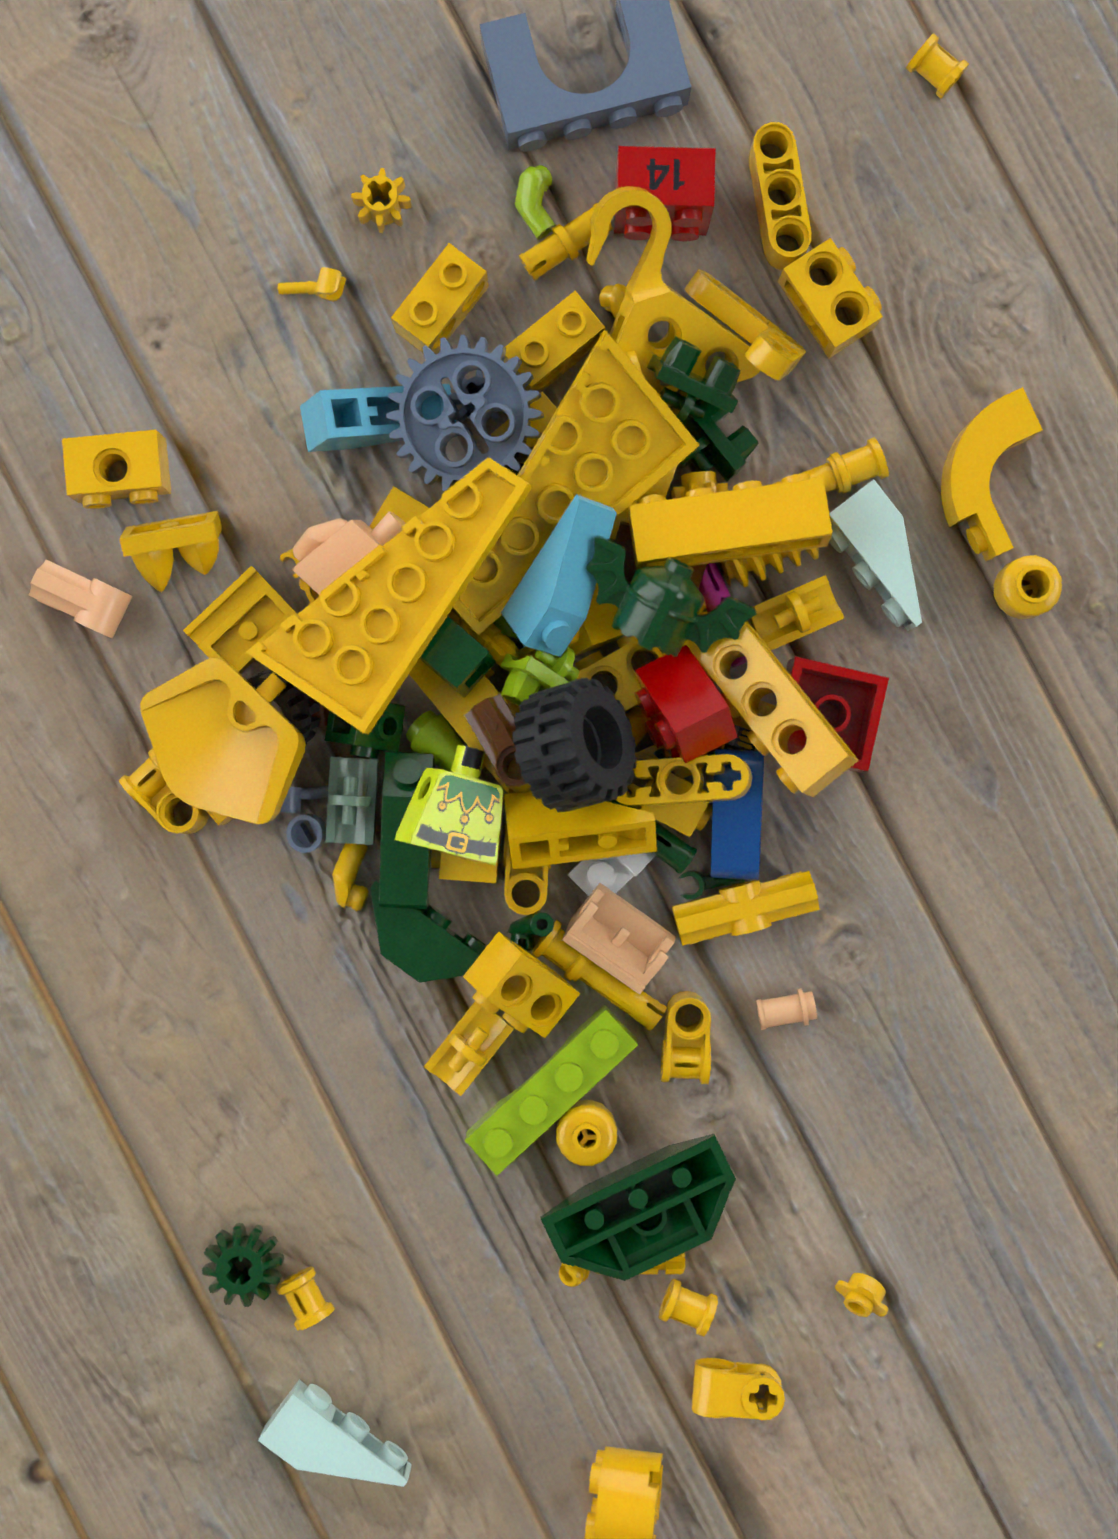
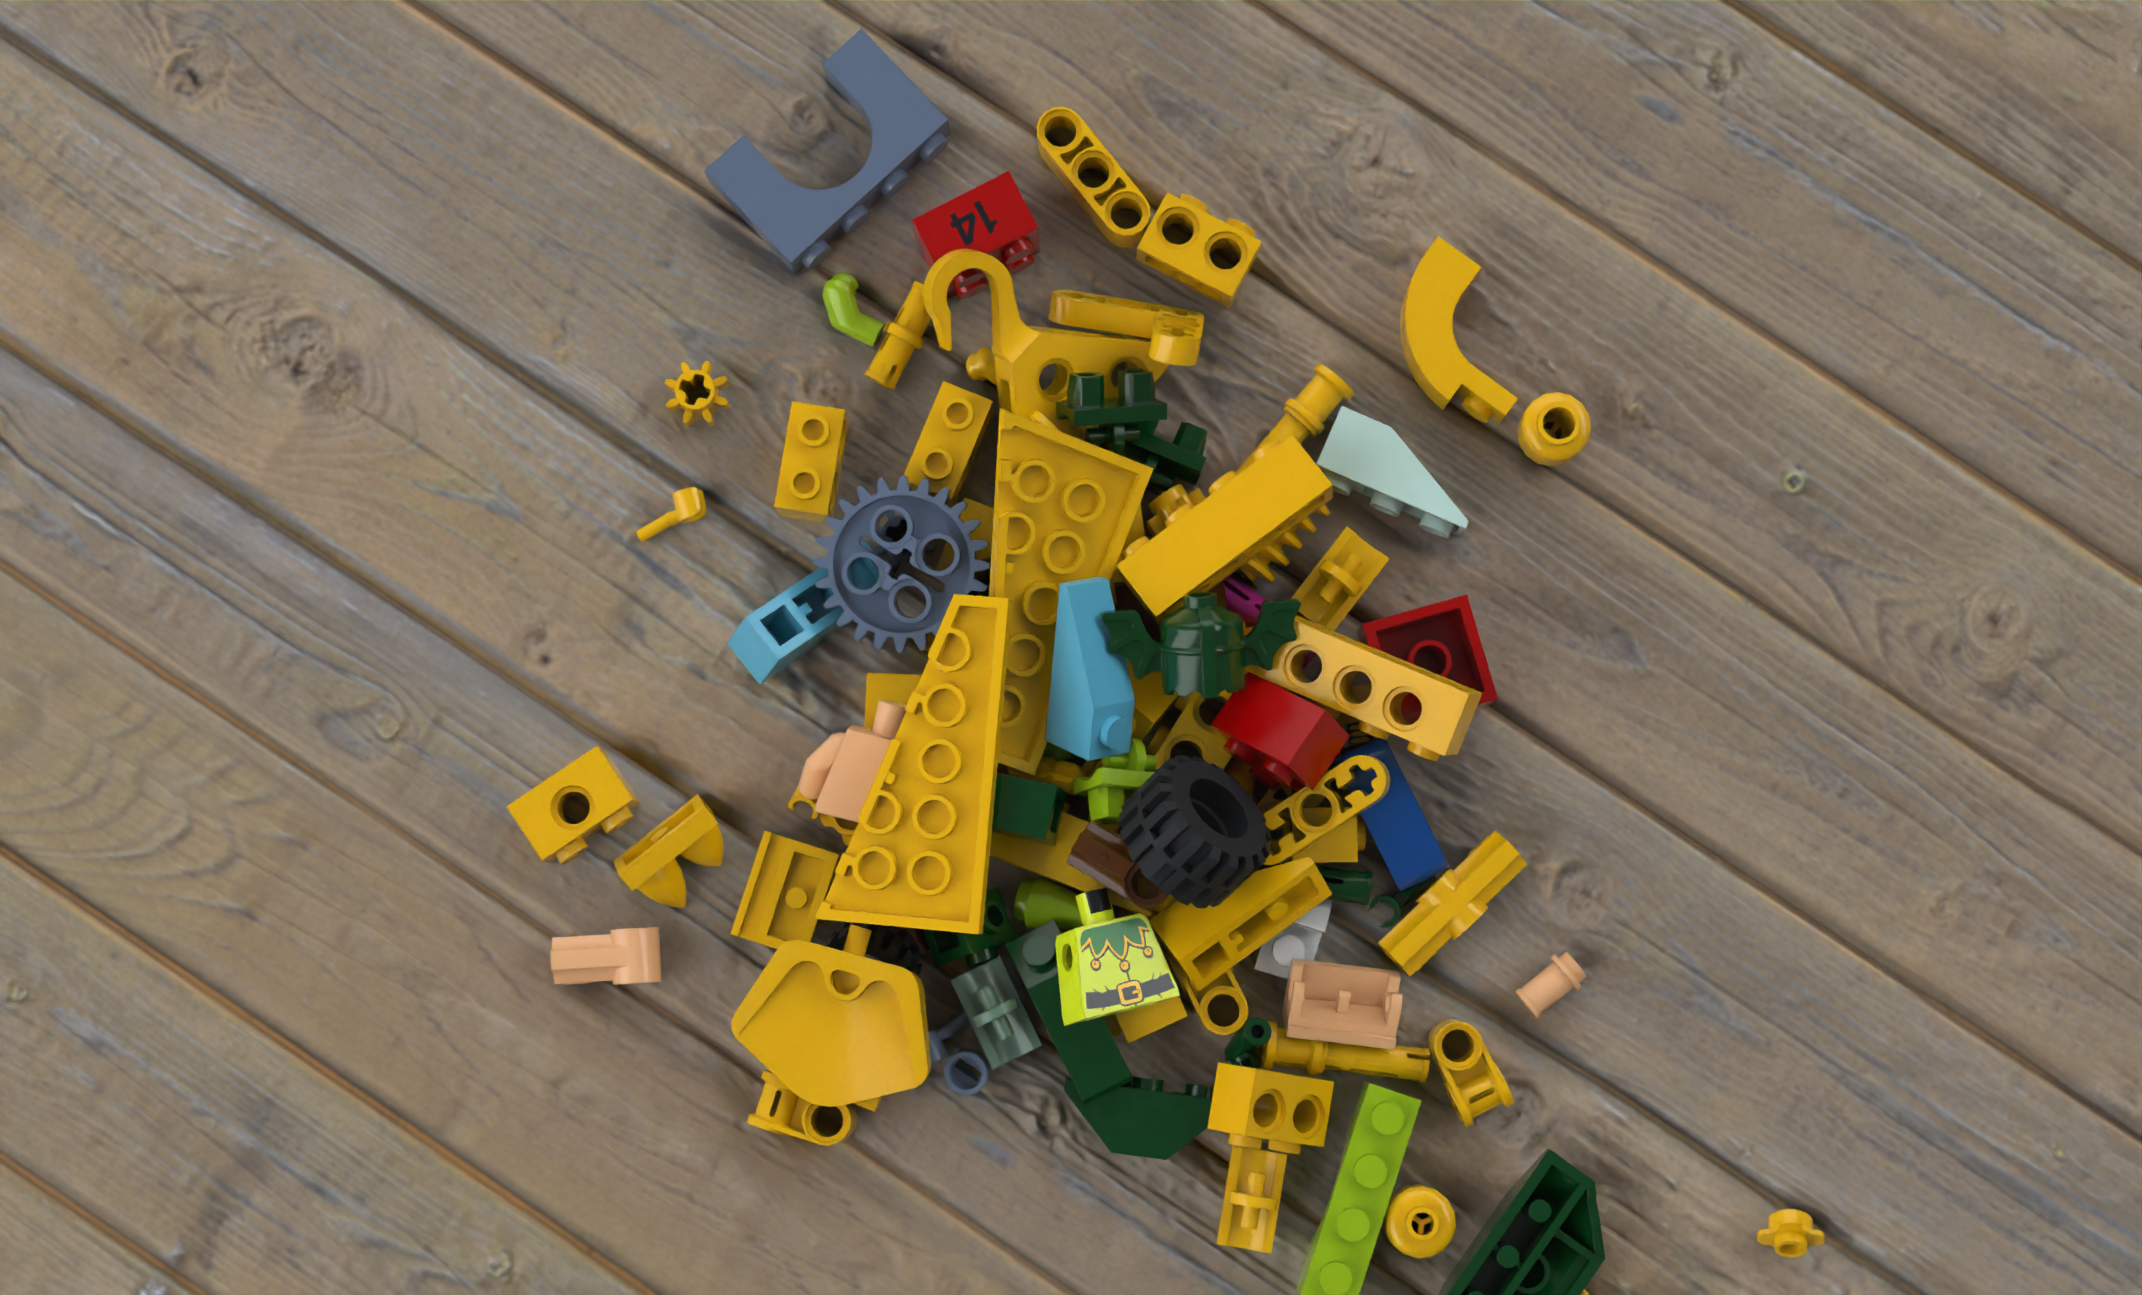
camera: 20 degrees left, 5 degrees down
yellow arm [332,843,369,911] -> none

